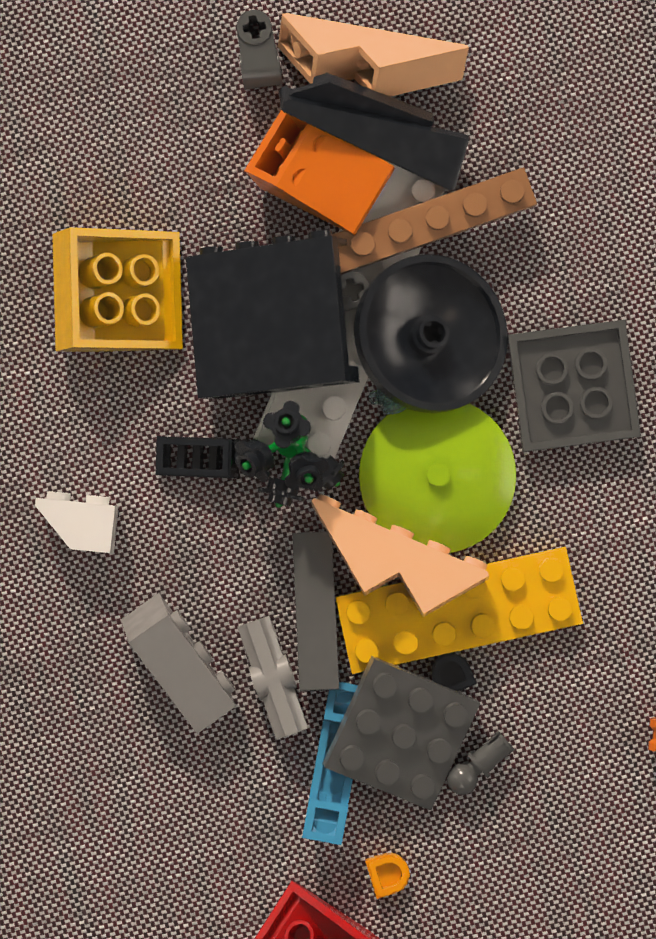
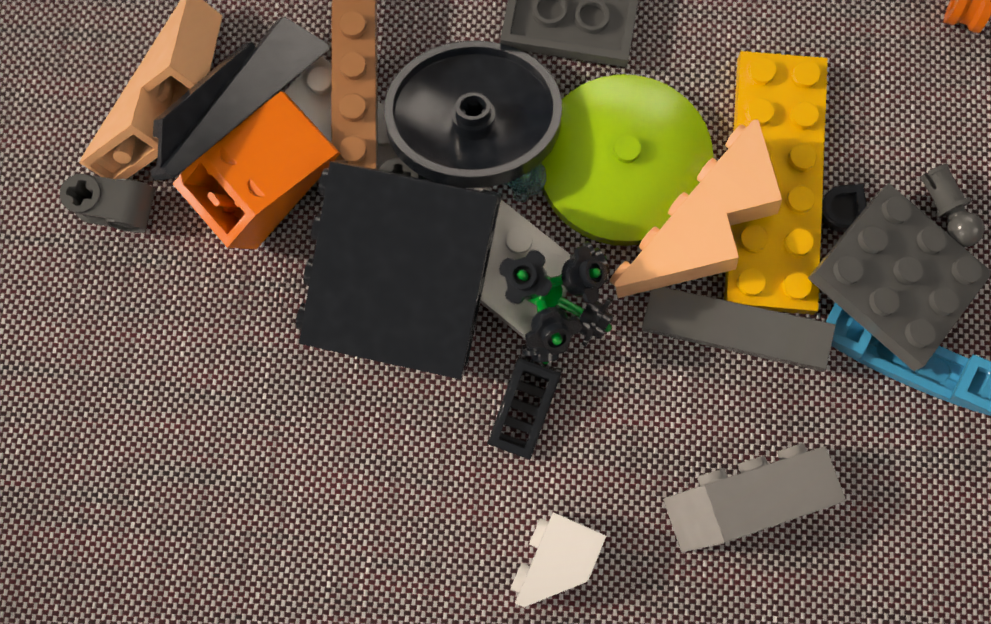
camera: 65 degrees left, 10 degrees down
yellow slope [52,227,183,352] -> none
light grey piece [237,616,308,739] -> none

